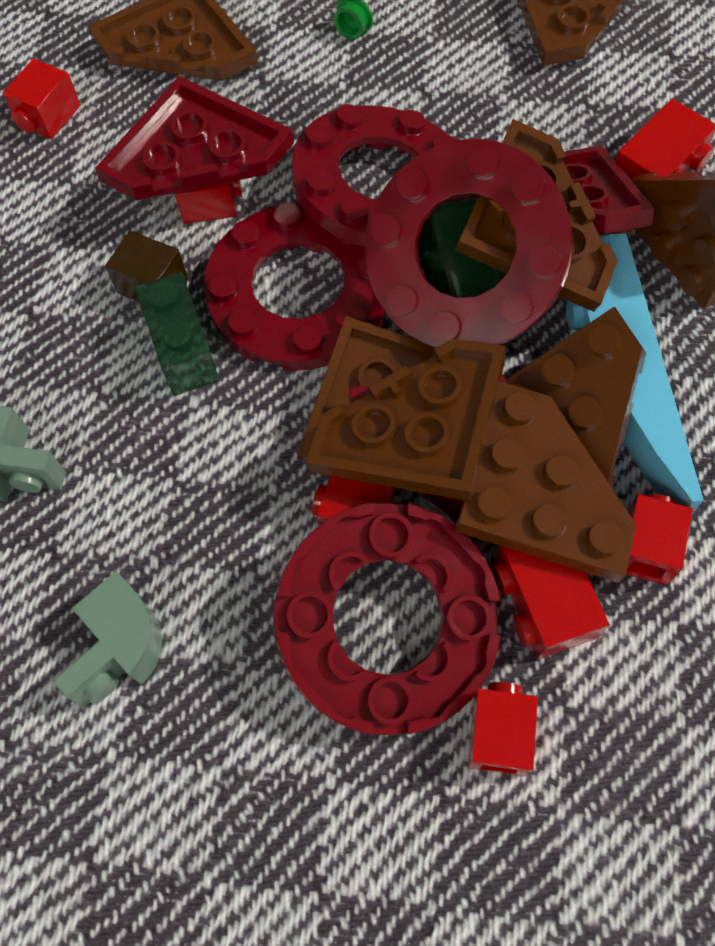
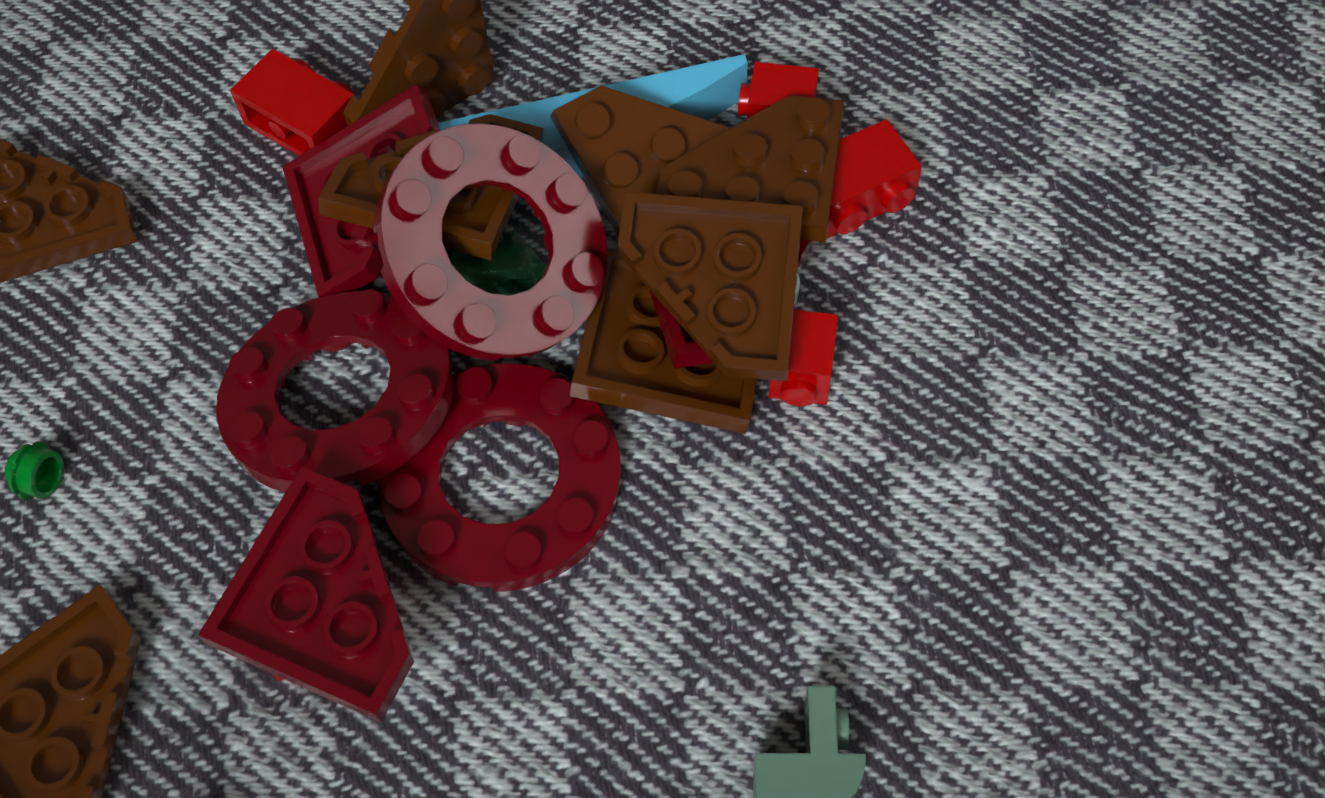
camera: 100 degrees left, 5 degrees down
sand green brick [53,570,162,707] -> none
dark brown brick [105,230,188,313] -> none
clear green brick [135,272,220,396] -> none
dark red plate [273,502,501,735] -> none
red brick [467,682,538,777] -> none

